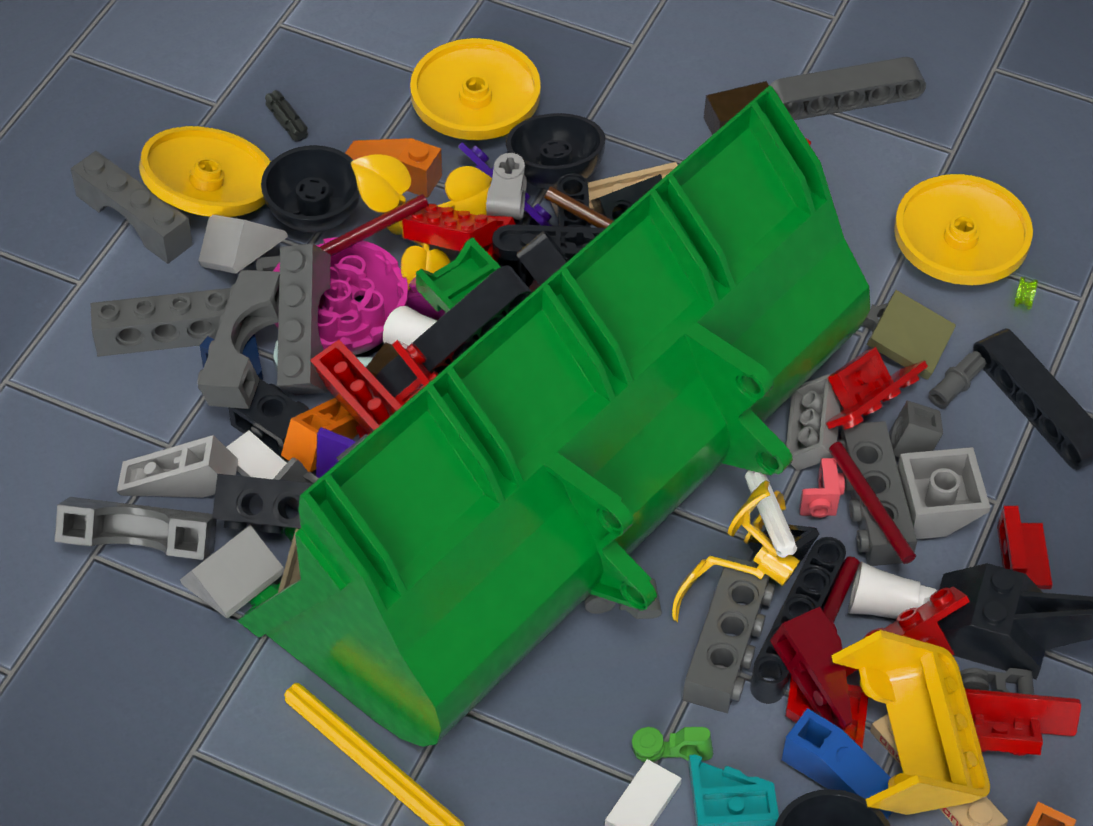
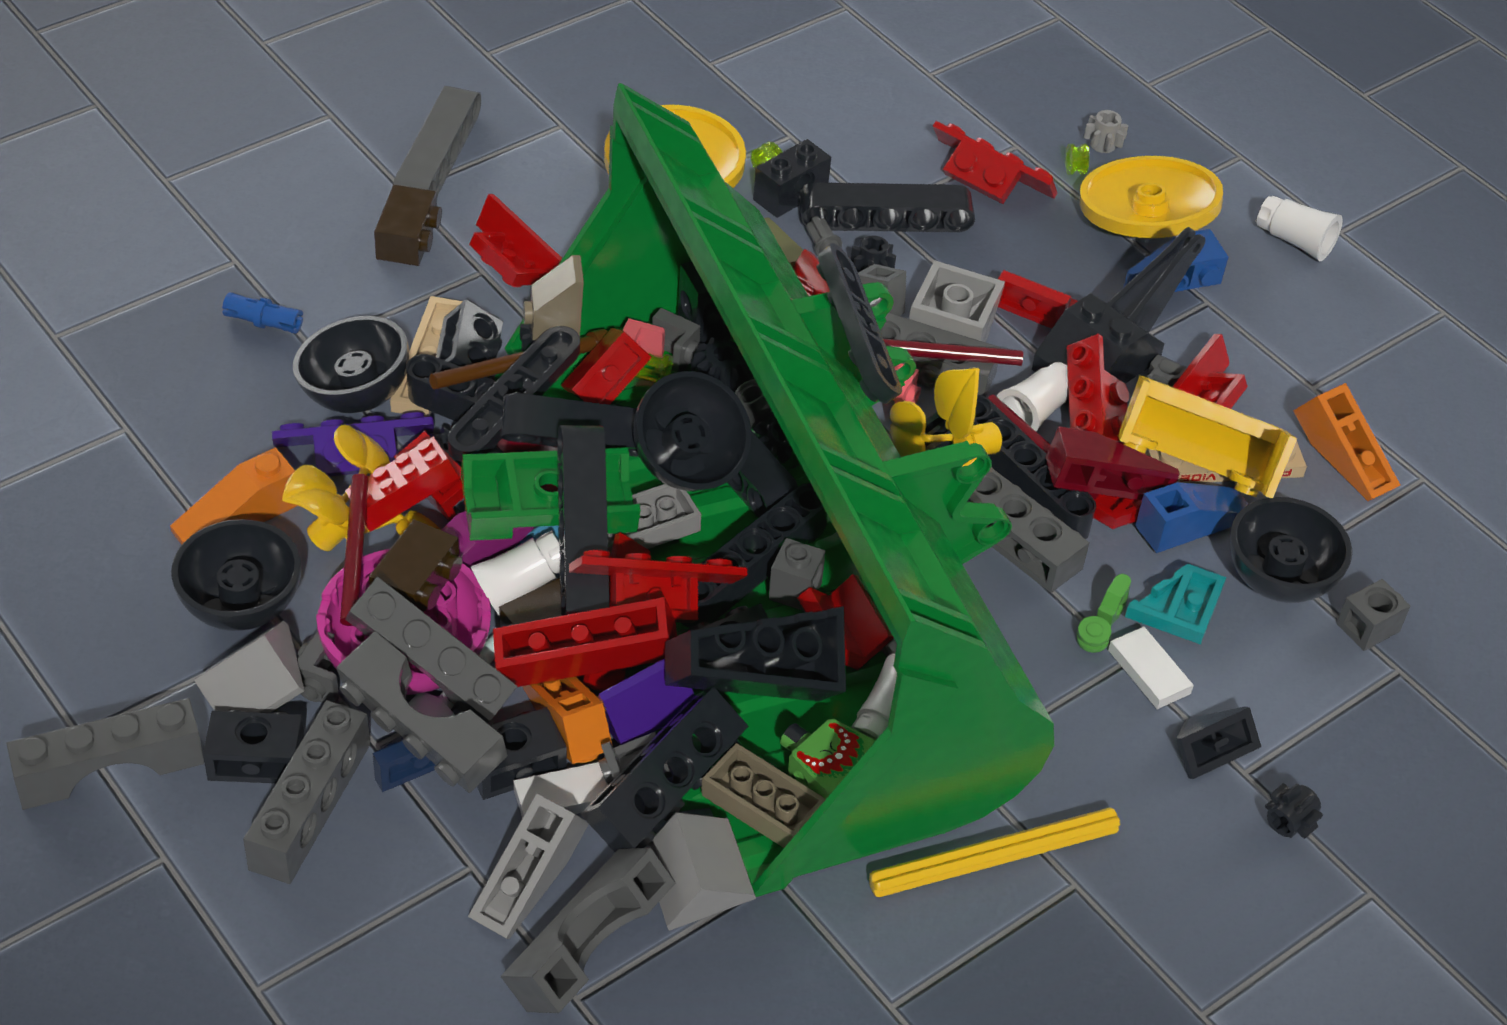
camera: 65 degrees left, 5 degrees down
yellow dish [139,126,271,217] -> none
pearl dark grey axle [265,90,308,141] -> none
yellow dish [410,38,541,140] -> none
light grey piece [486,153,527,220] -> none
white axle [745,470,797,558] -> none
none -> black brick [203,710,304,784]
none -> blue pin [222,292,303,334]
none -> dark brown brick [369,519,462,613]
none -> black brick [753,139,832,218]
none -> black piece [817,243,902,404]
none -> black gear [850,235,896,273]

